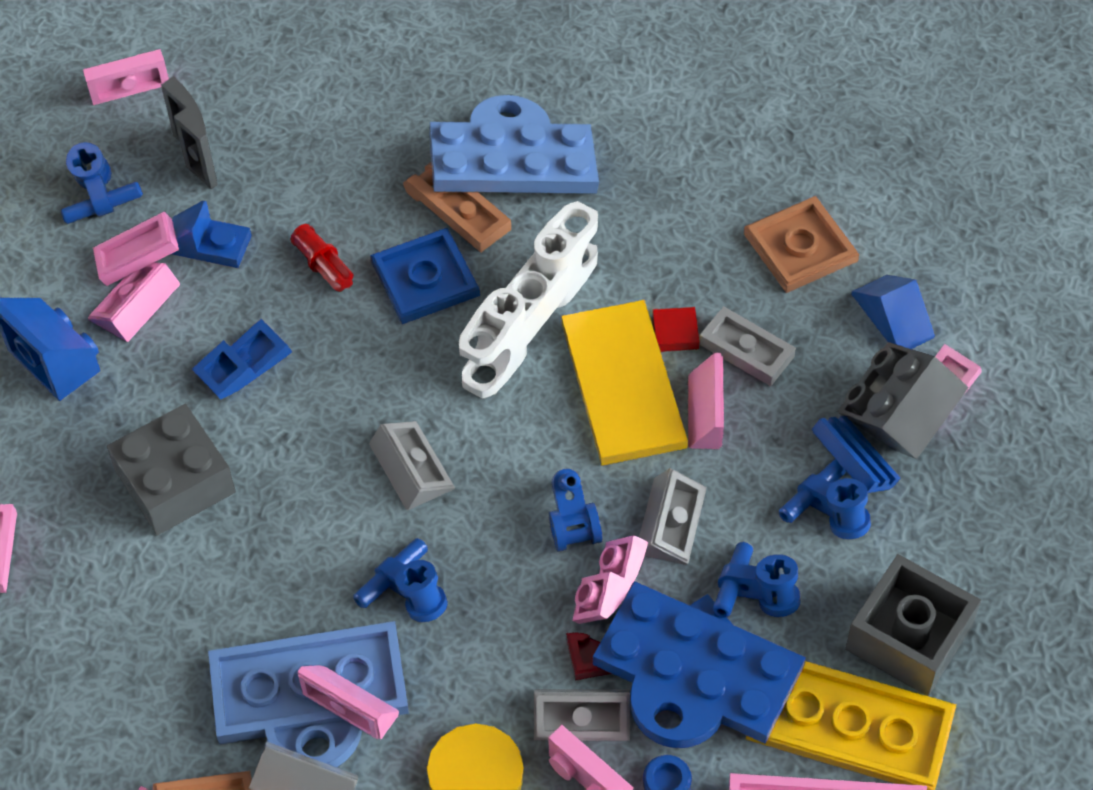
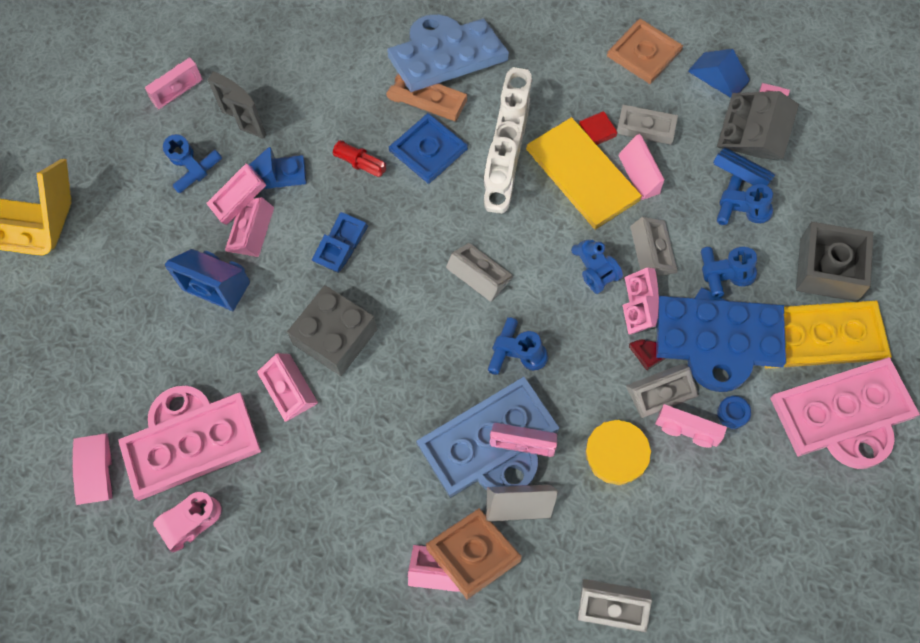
camera: 20 degrees left, 10 degrees up
none -> bright pink slope [257,353,318,422]

